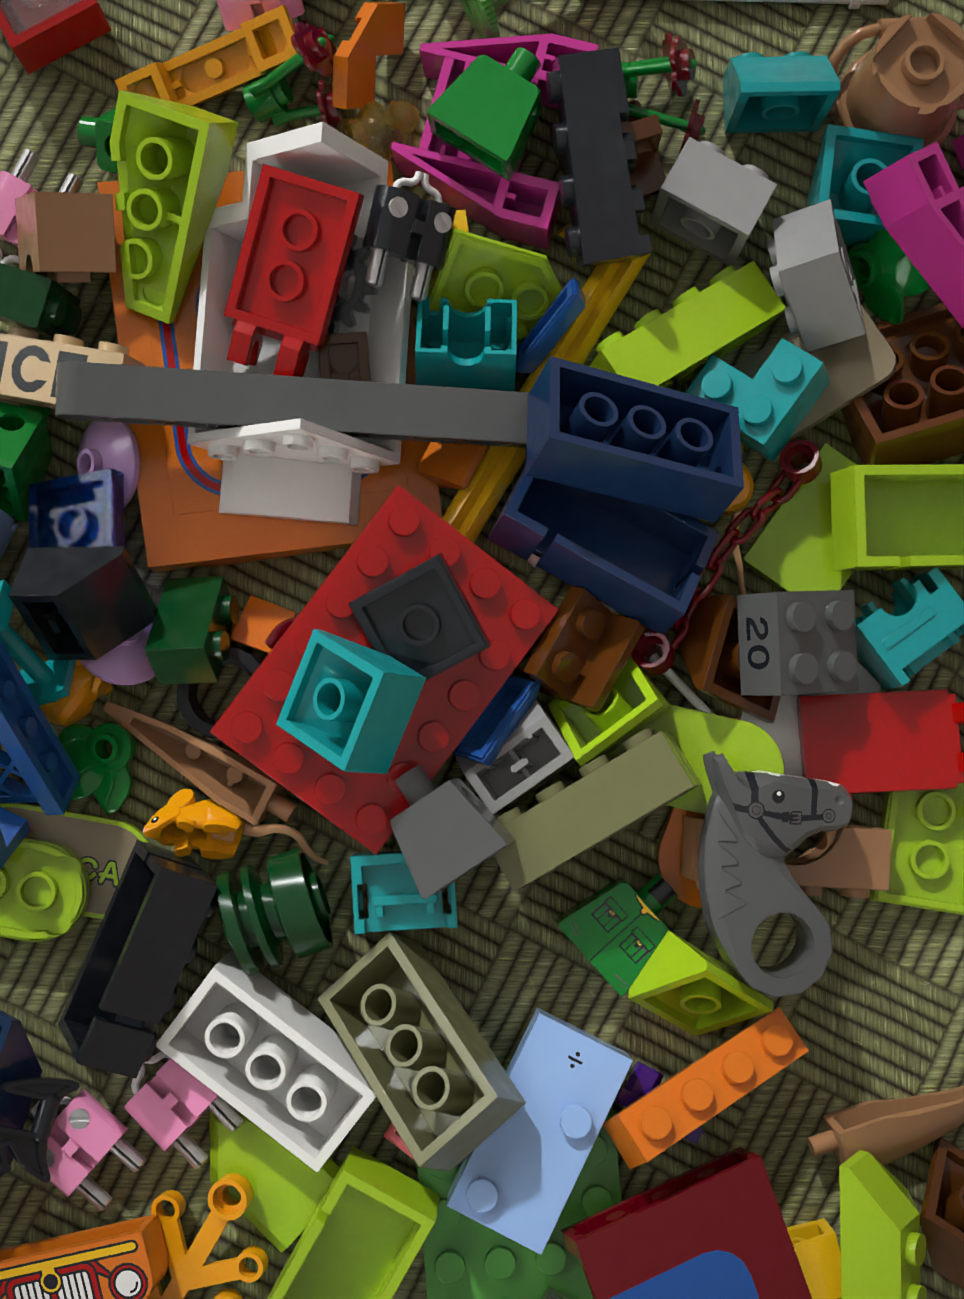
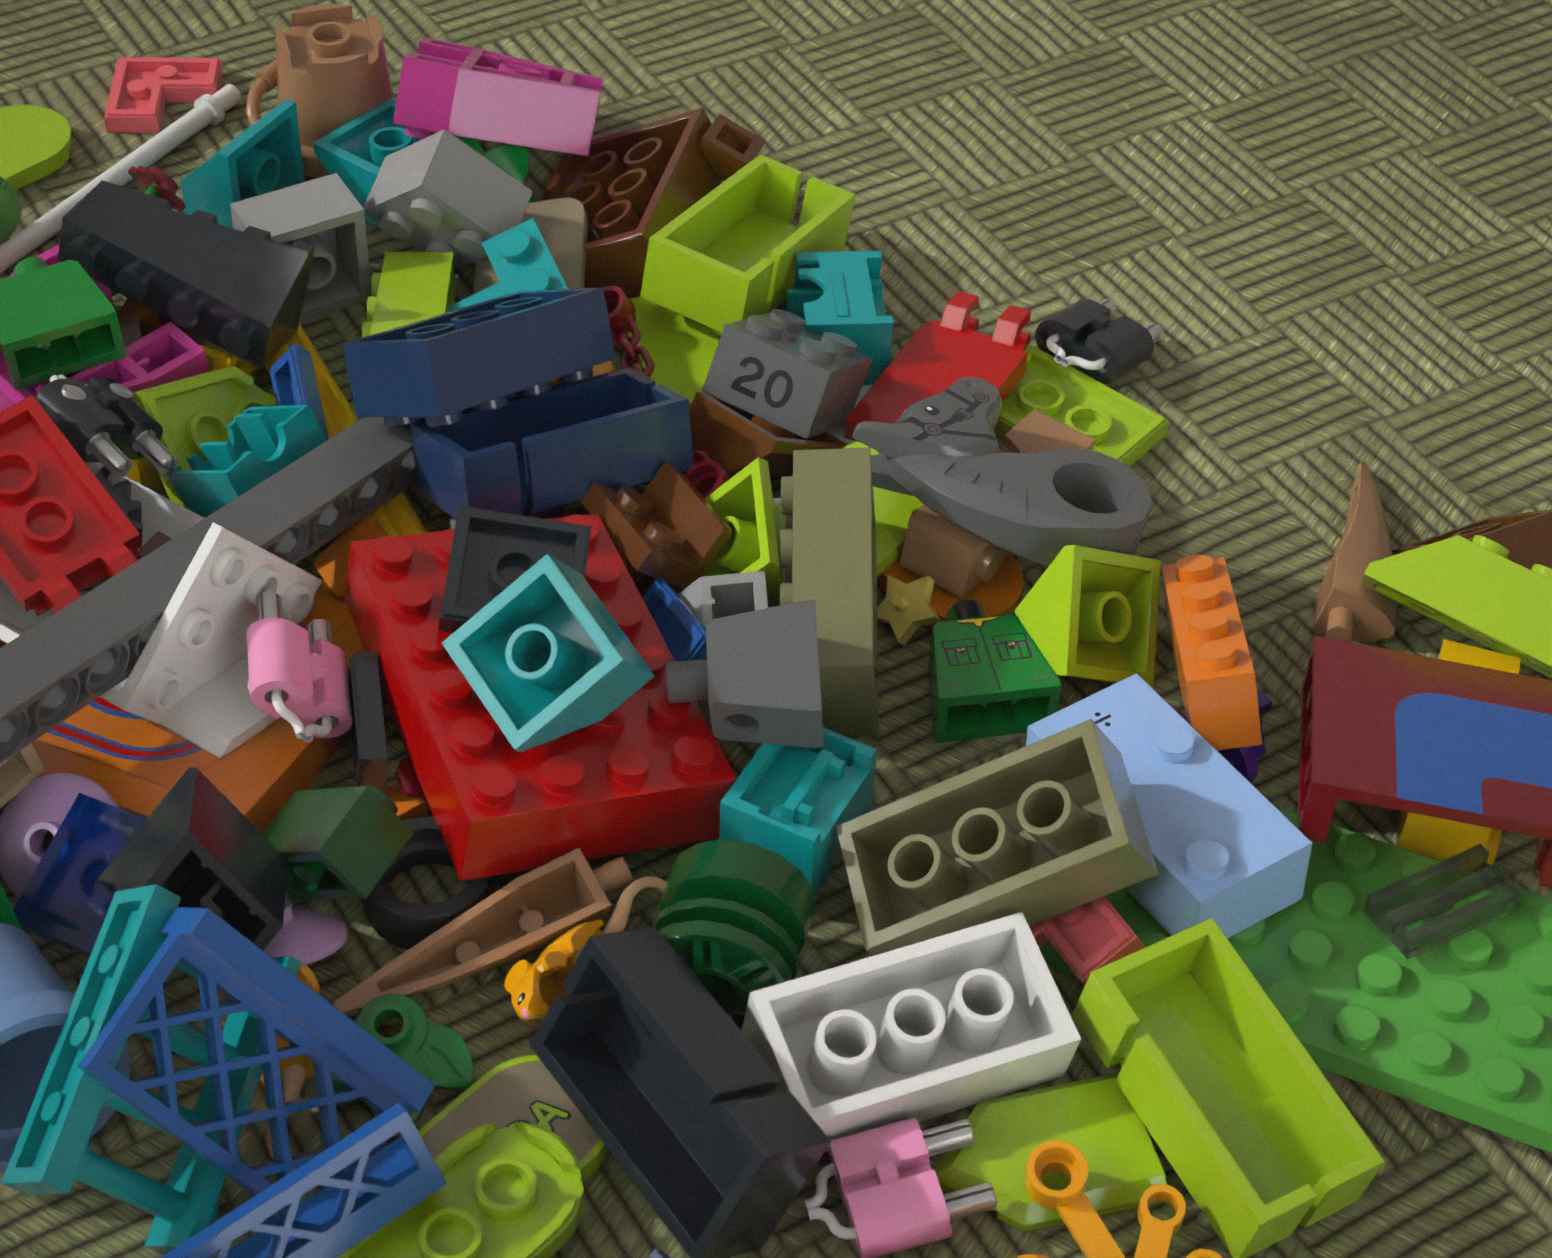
camera: 55 degrees left, 40 degrees down
none -> bright pink piece [246,592,353,742]
none -> black tile [349,652,388,793]
none -> light yellow piece [877,575,941,646]

